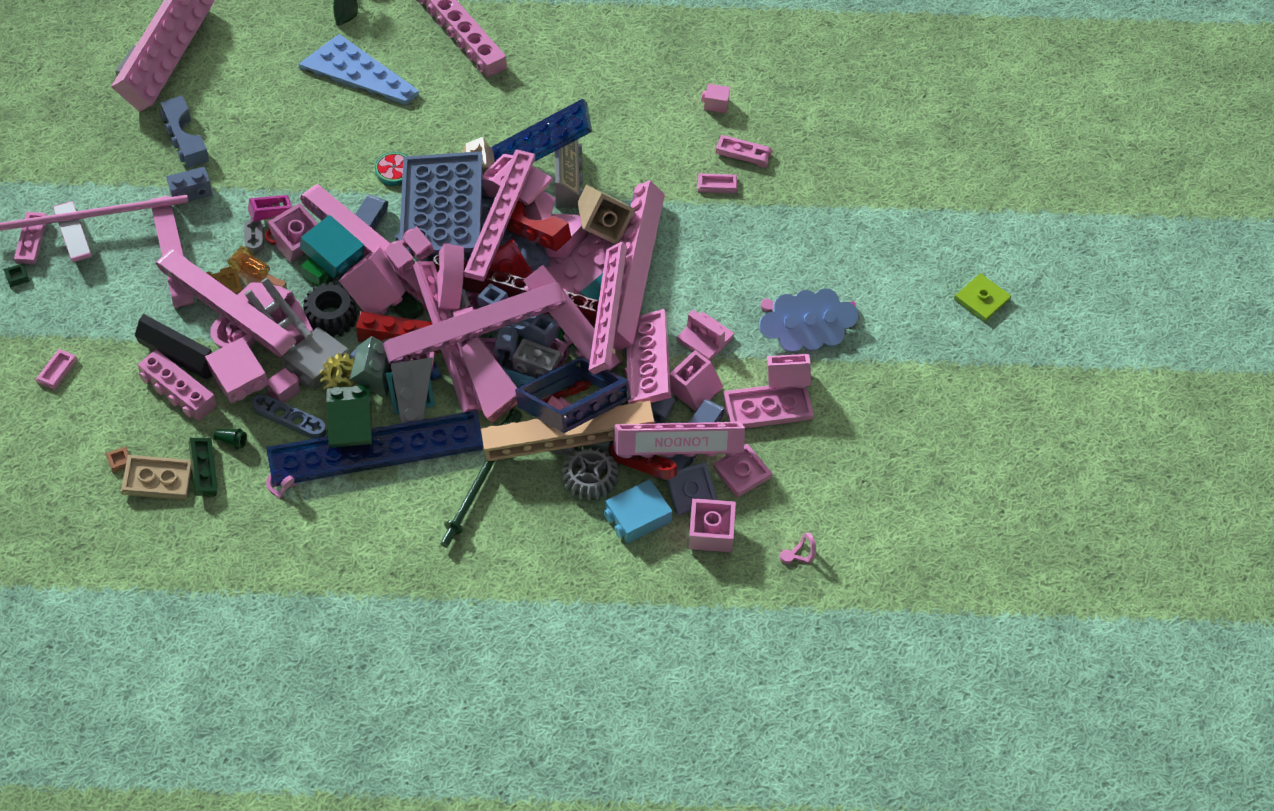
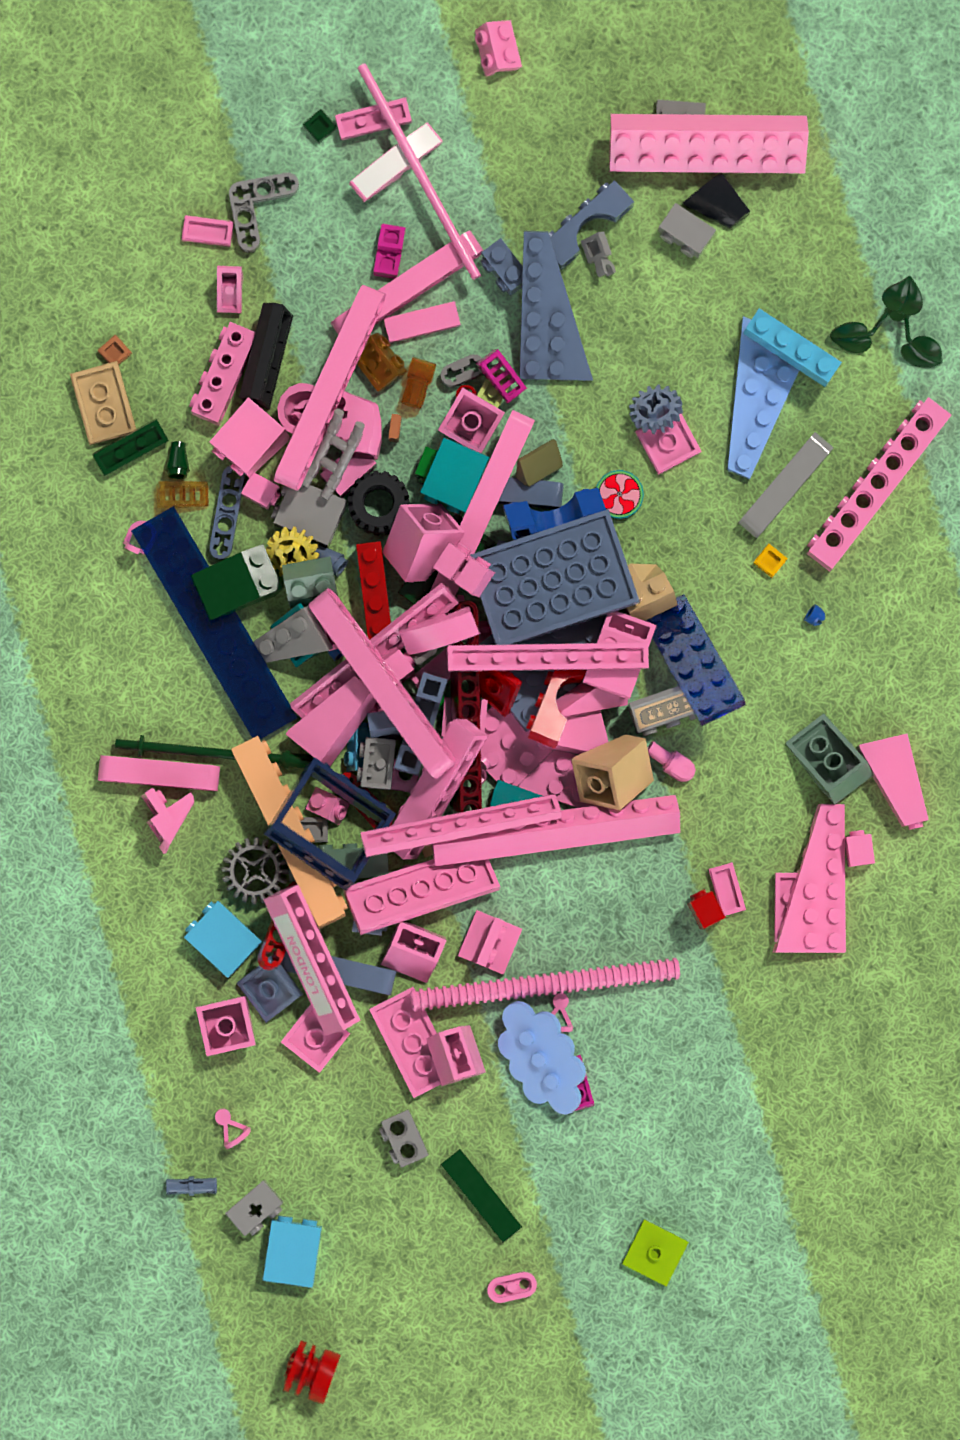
camera: 70 degrees right, 30 degrees up
none -> bright pink beam [97,755,220,791]
none -> bright pink piece [141,788,194,854]
none -> clear orange slope [156,481,209,508]
none -> sand blue pin [166,1176,217,1196]
none -> bright pink slope [217,266,244,313]
none -> light grey brick [225,1179,284,1236]
none -> light grey beam [229,173,299,253]
none -> medium azure brick [263,1215,322,1288]
none -> red wheel [283,1340,341,1404]
none -> dark pink slope [373,224,406,279]
none -> light grey brick [379,1109,429,1168]
none -> bright pink tile [384,301,461,343]
none -> bright pink piece [410,958,680,1012]
none -> dark green tile [441,1149,522,1242]
none -> bright pink bracket [475,20,522,76]
none -> bright pink plate [487,1271,537,1303]
none -> blue brick [503,488,606,540]
none -> olive slope [516,439,563,487]
none -> sand blue wing [520,231,593,381]
none -> light grey plate [581,232,616,277]
none -> sand blue gear [629,384,683,434]
none -> bright pink tile [635,414,702,475]
none -> bright pink arm [647,741,696,782]
none -> light grey brick [658,203,716,258]
none -> black slope [683,173,750,229]
none -> red brick [687,889,726,930]
none -> light grey beam [738,432,834,538]
none -> medium azure brick [743,308,842,387]
none -> yellow tile [753,544,788,578]
none -> bright pink wing [772,804,846,953]
none -> sand green slope [785,713,873,805]
none -> blue hinge [804,604,826,626]
none -> bright pink slope [857,734,929,830]

